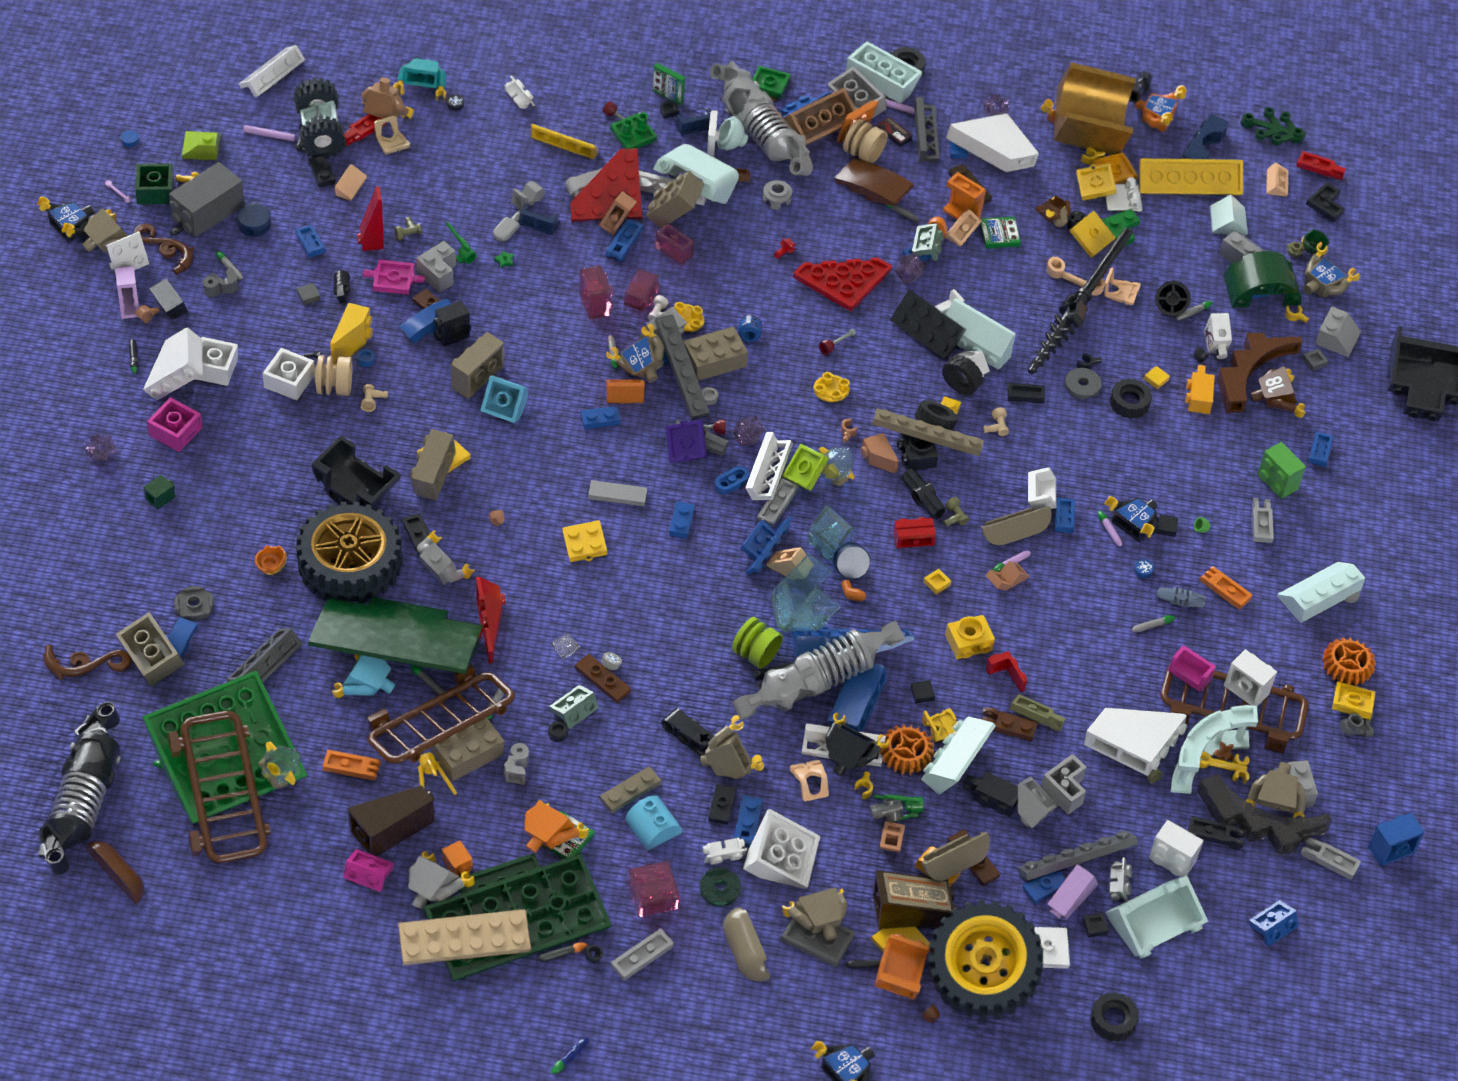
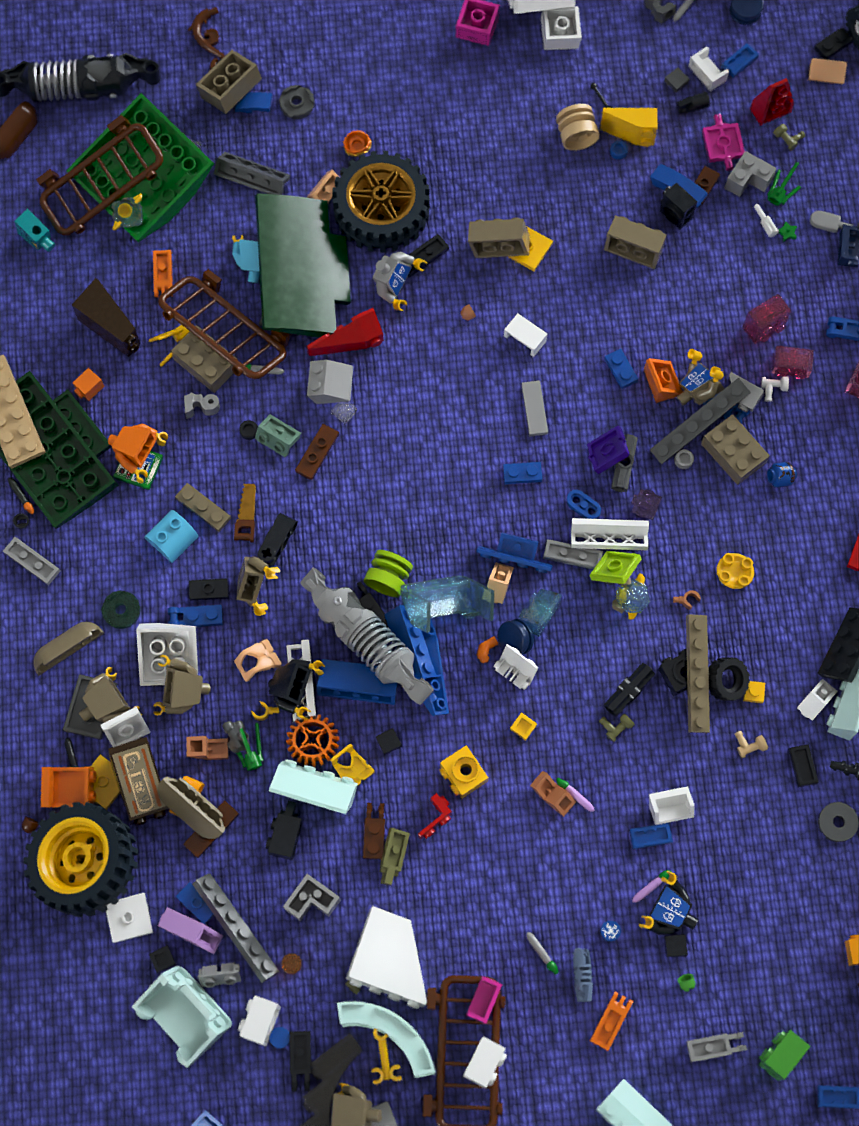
camera: 80 degrees right, 20 degrees up
dark green brick [143,475,175,510] -> none
white brick [263,348,315,400] -> none
black cylinder [311,436,401,507] -> none
dark pink bracket [343,849,394,892] -> none
tan piece [361,384,388,412] -> none
light grey torso [408,851,475,910] -> none
medium azure brick [480,375,528,423] -> none
yellow plate [562,520,608,562] -> none
light grey tile [601,652,622,670] -> none
light grey piece [608,335,618,369] -> none
clear pink brick [628,861,680,917] -> none
yellow dish [674,302,705,332] -> none
white hinge [703,838,747,864] -> none
dark red hinge [704,420,726,435] -> none
dark red hinge [819,329,856,355] -> none
nougat slope [860,433,899,473] -> none
red brick [893,517,936,548] -> none
black tyre [942,355,983,395] -> none
dark tan brick [981,506,1051,545] -> none
light grey slope [1018,777,1058,828] -> none
black tyre [1090,992,1139,1042] -> none
black tyre [1110,379,1152,419] -> none
dark orange plant [1213,741,1234,761] -> none
none -> teal torso [15,209,55,252]
none -> white plate [101,707,151,747]
none -> dark tan torso [153,655,210,716]
none -> piece [234,484,256,543]
none -> clear orange plate [281,953,302,974]
none -> light nougat slope [307,170,339,202]
none -> light grey slope [307,360,353,404]
none -> white hinge [493,644,539,690]
none -> white panel [504,313,547,357]
none -> white panel [688,47,729,91]
none -> white axle [754,204,779,237]

